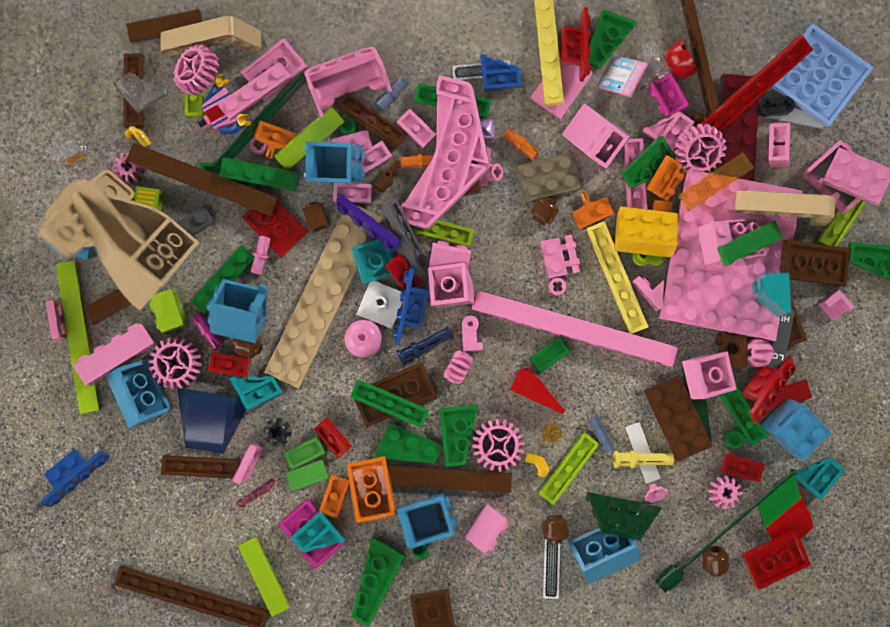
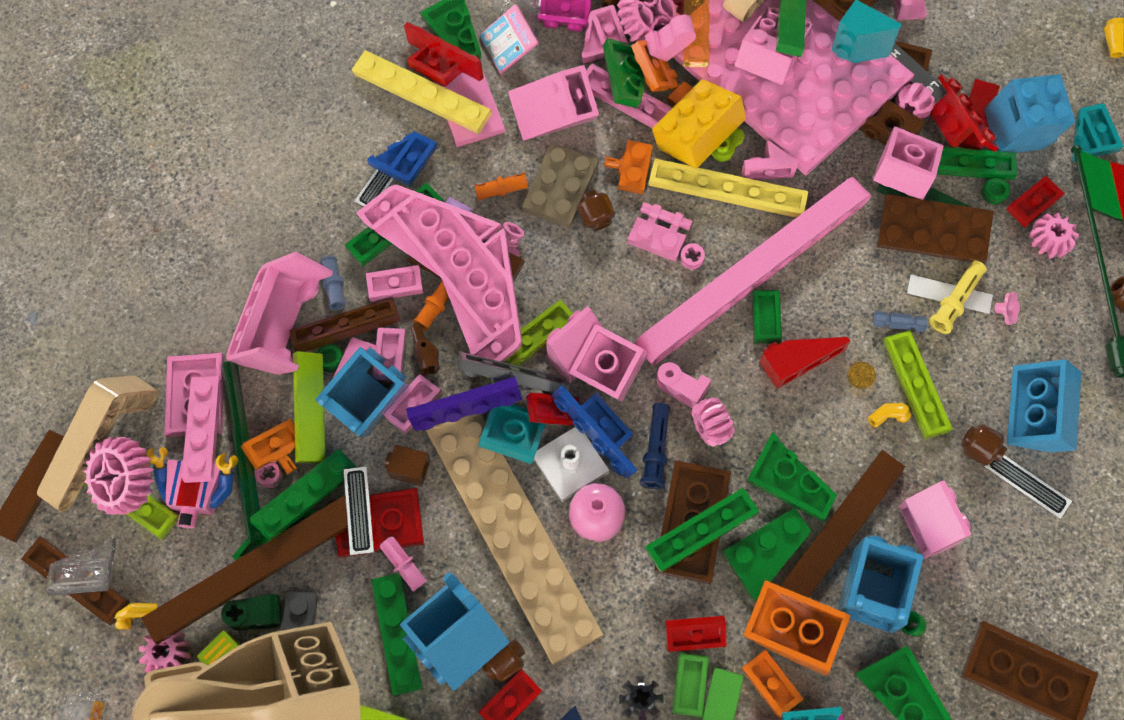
camera: 55 degrees left, 15 degrees down
dark pink pin [192,313,224,350] -> none
teal wing [230,376,282,412] -> none
bright pink gear [472,419,525,472] -> none
dark green wing [586,492,661,541] -> none
none -> dark green piece [221,594,281,631]
none -> sticker [344,467,374,555]
none -> bright pink leg [645,15,696,62]

